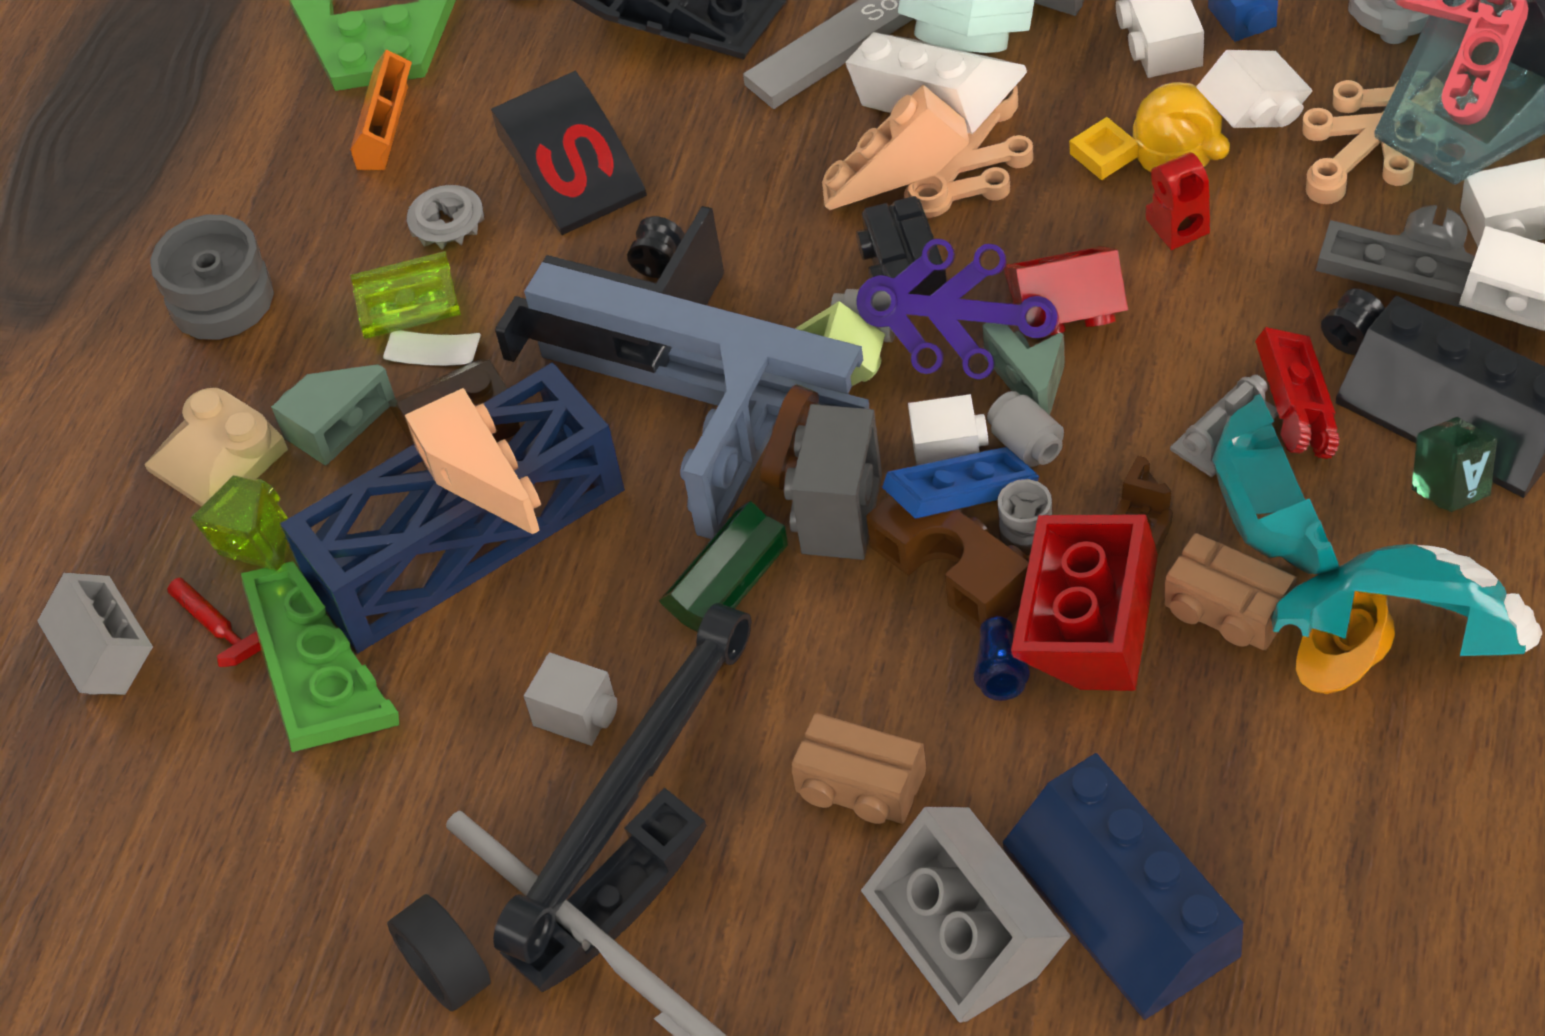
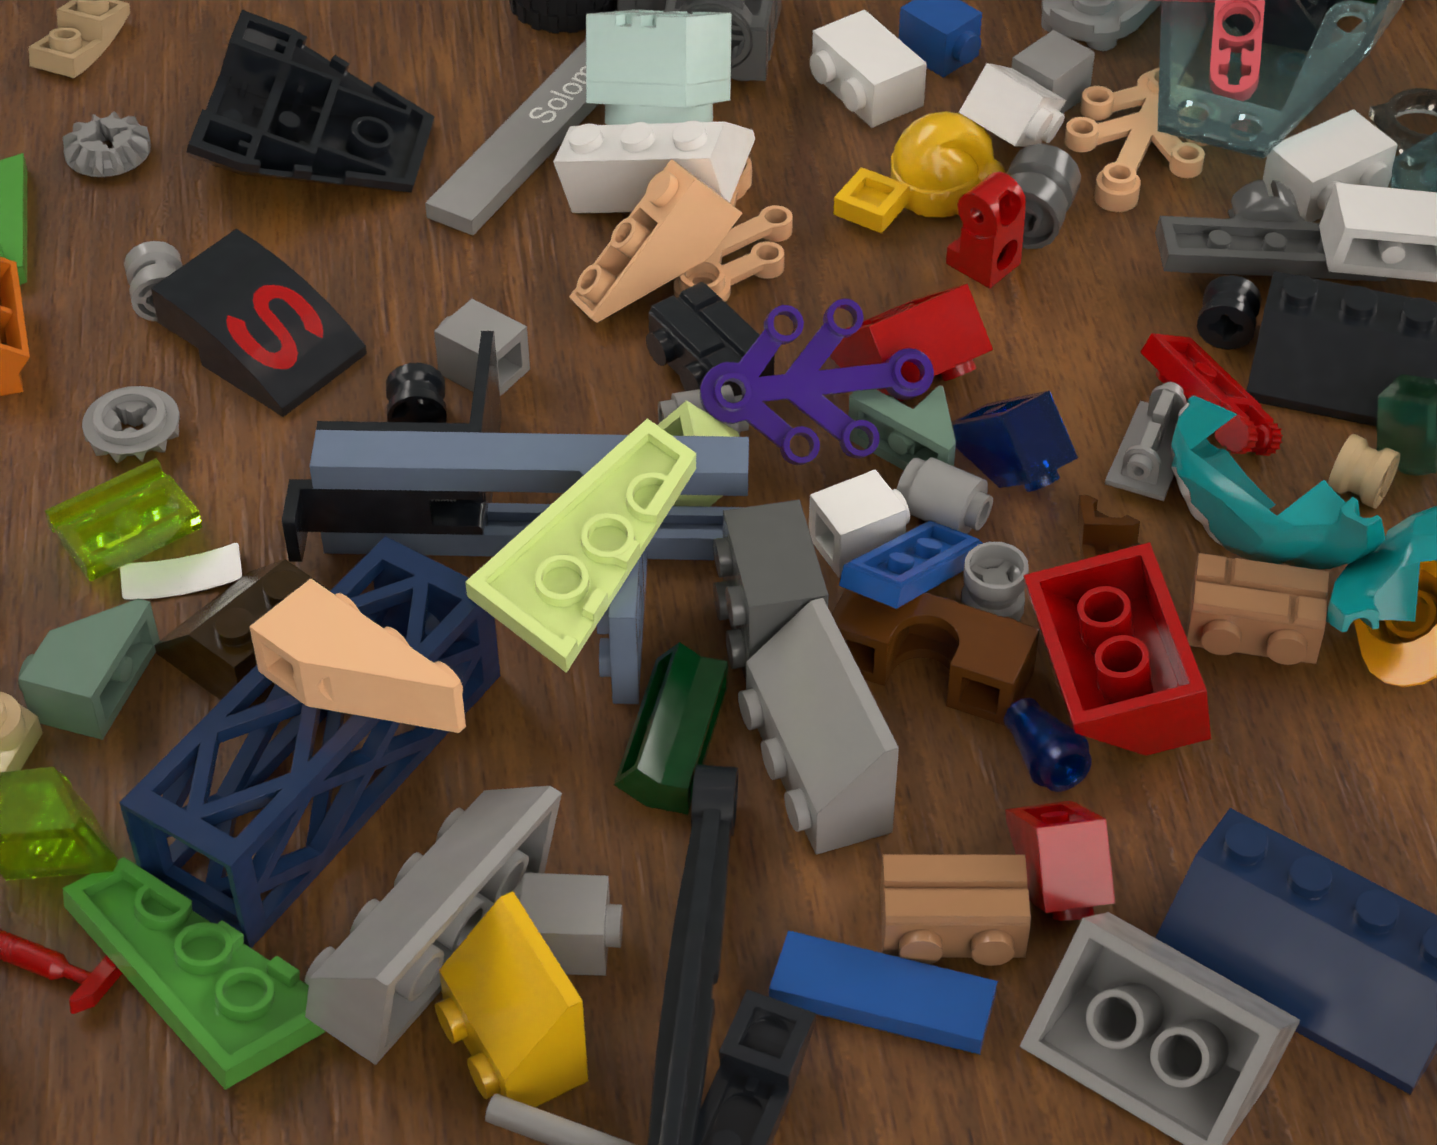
camera: 30 degrees left, 5 degrees down
reddish brown plate [760,384,820,490] -> none
none -> light grey wheel [124,241,182,322]
none -> light grey slope [305,786,562,1065]
none -> light grey brick [434,299,530,396]
none -> yellow slope [435,891,588,1107]
none -> yellowish green wing [465,418,696,673]
none -> light grey slope [738,598,899,855]
none -> blue tile [769,930,998,1055]
none -> clear blue slope [951,390,1078,492]
none -> slope [1005,800,1115,921]
none -> dark grey wheel [1006,144,1081,249]
none -> light grey brick [1012,30,1095,114]
none -> tan wheel [1328,434,1401,509]

